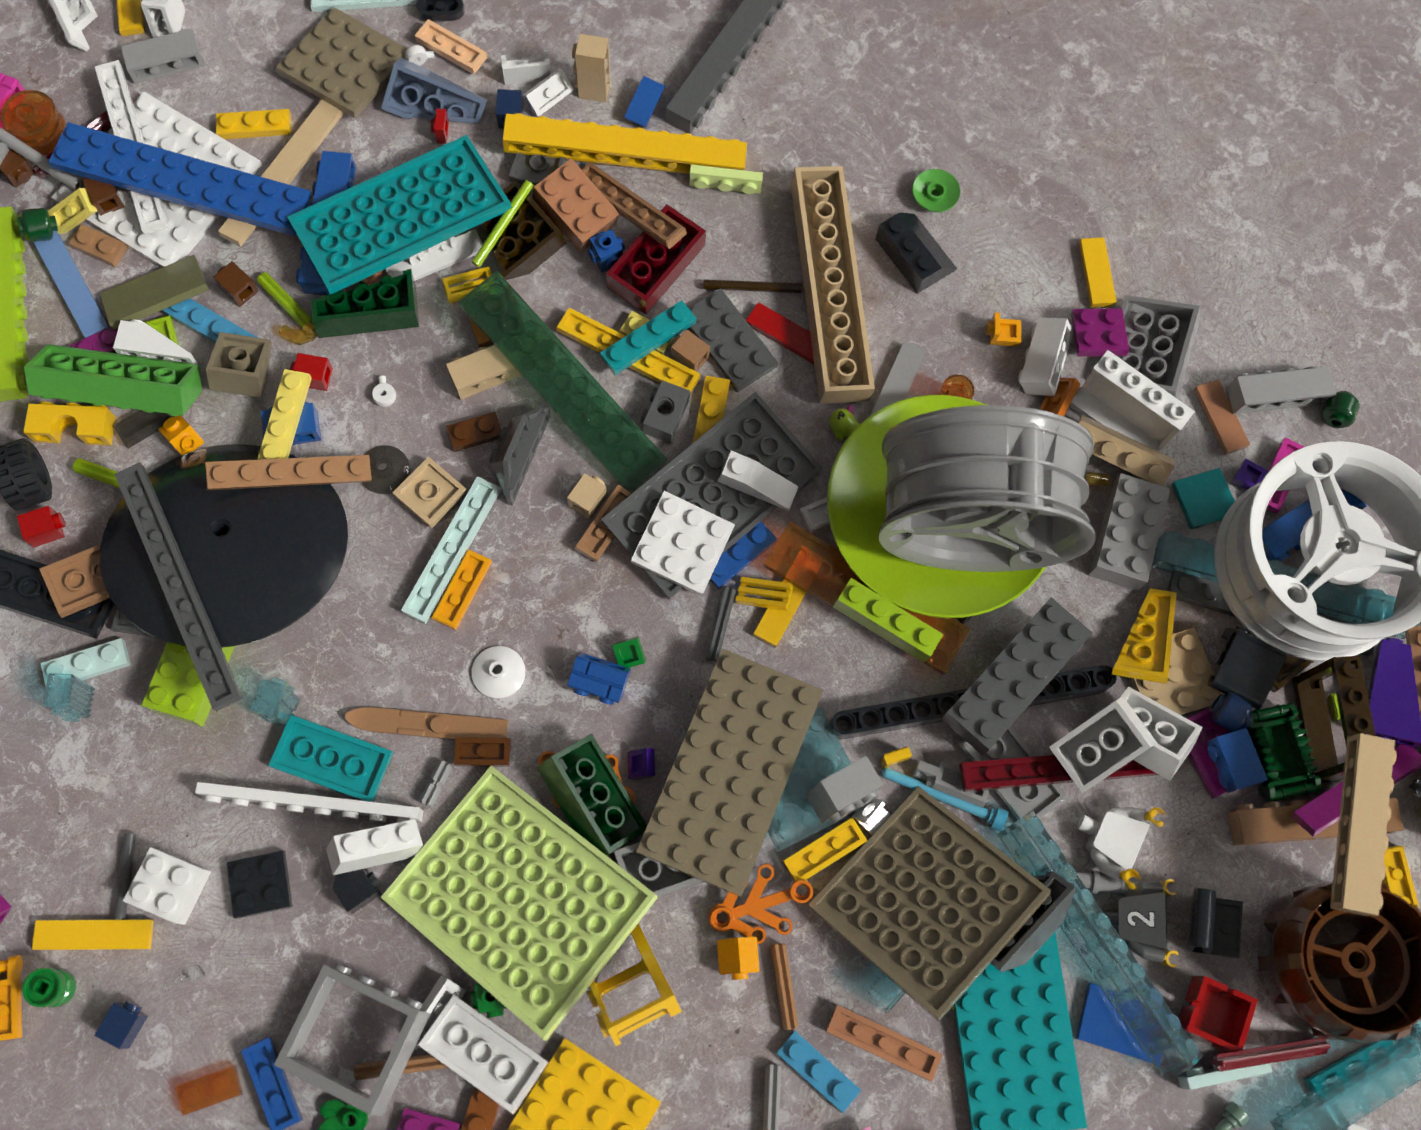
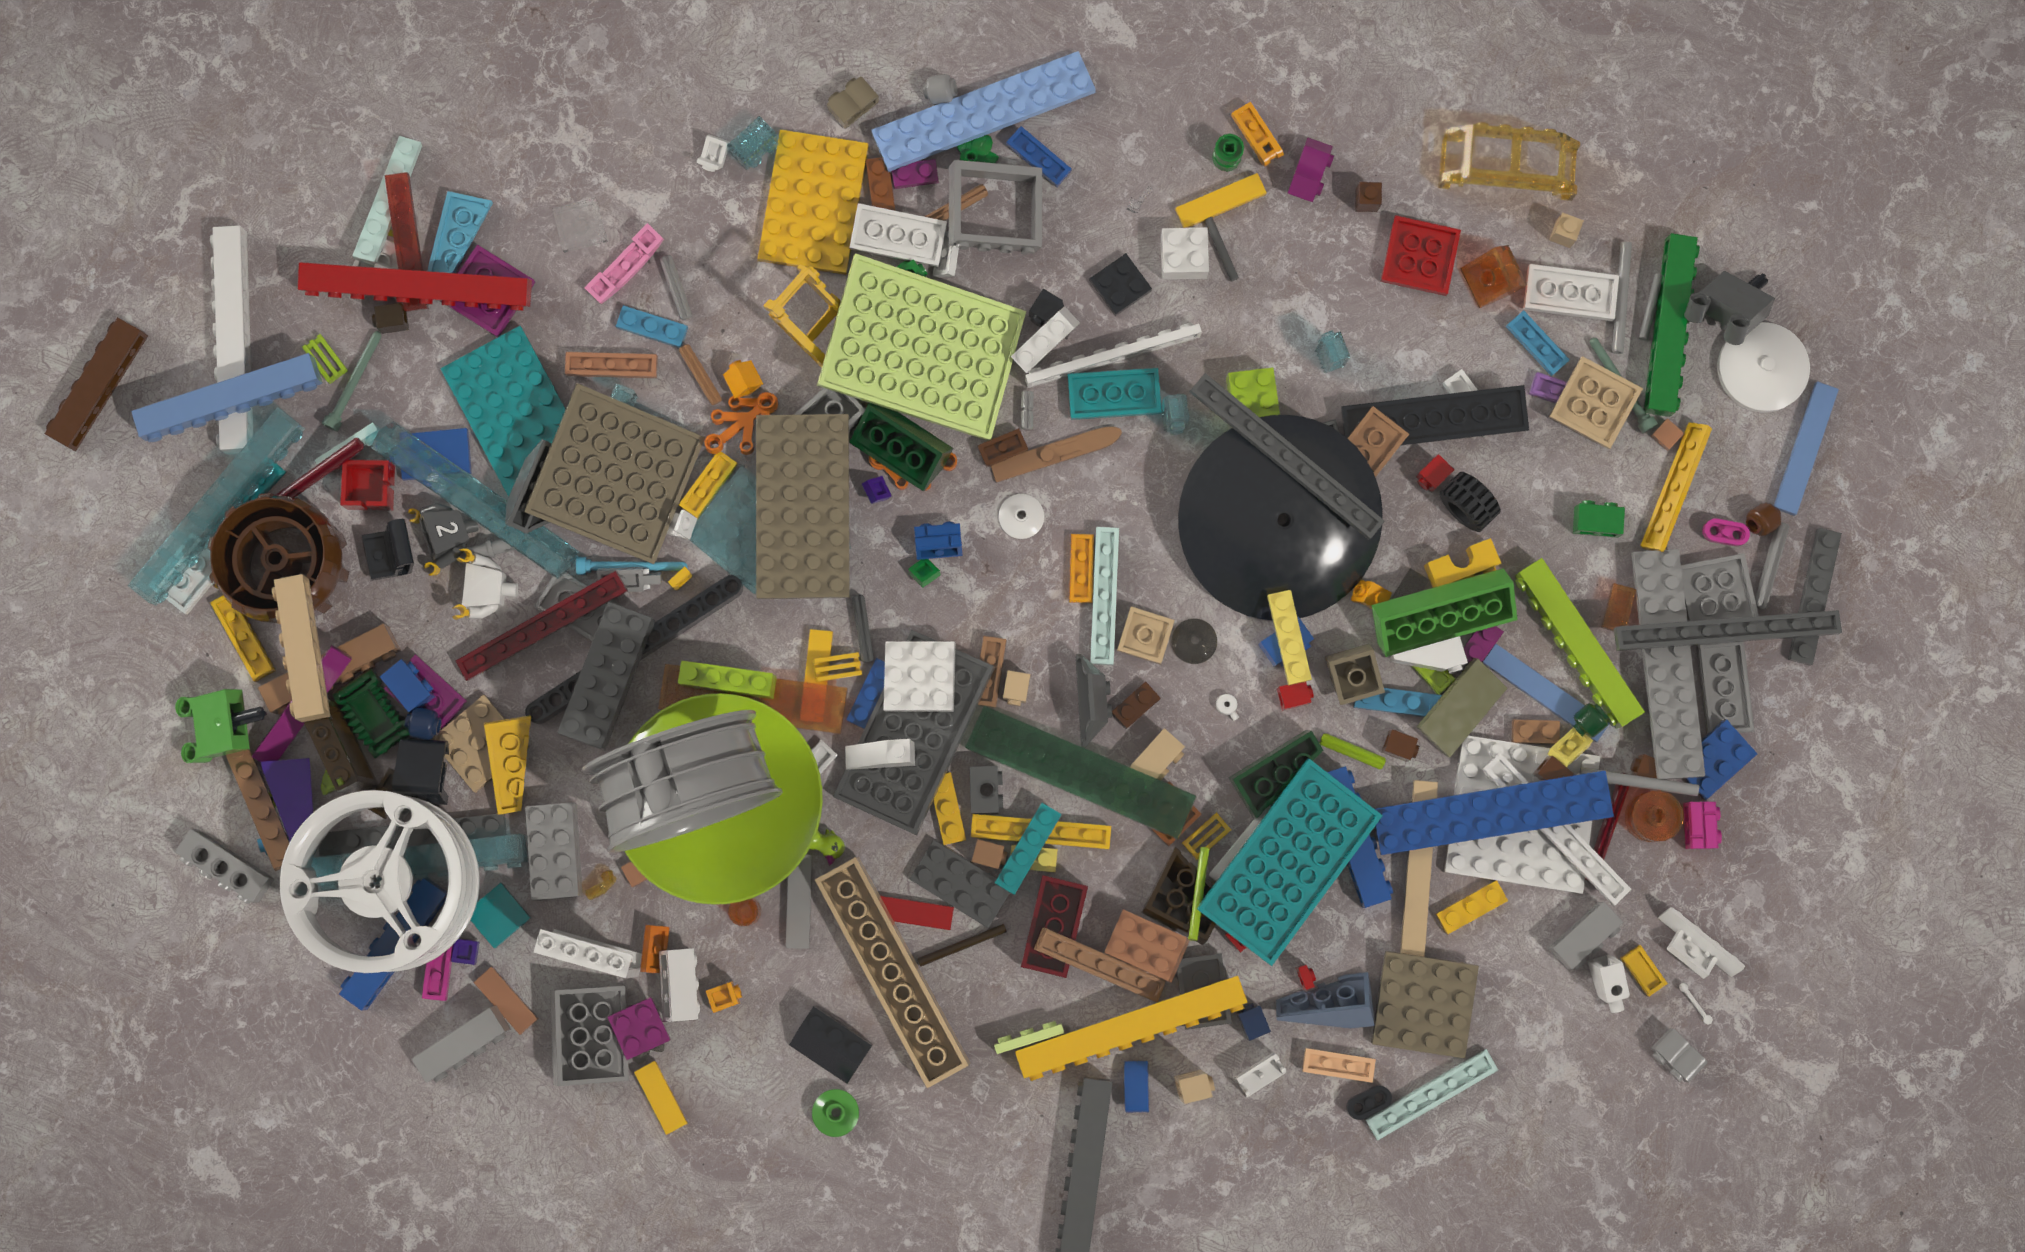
camera: 160 degrees right, 10 degrees up
light aqua plate [40,638,131,691] -> none
lime axle [72,458,120,488] -> none
dark blue brick [94,1000,148,1049] -> none
clear orange plate [175,1066,243,1116] -> none
medium nougat plate [205,455,372,490] -> none
clear yellow arm [279,323,317,345] -> none
white piece [405,45,434,65] -> none
white plate [522,69,574,117] -> none
blue brick [588,229,625,273] -> none
light grey brick [805,756,884,823] -> none
white brick [1049,697,1157,793] -> none
tan brick [1077,415,1175,486] -> none
white brick [1119,686,1203,781] -> none
dark green head [1322,391,1360,428] -> none

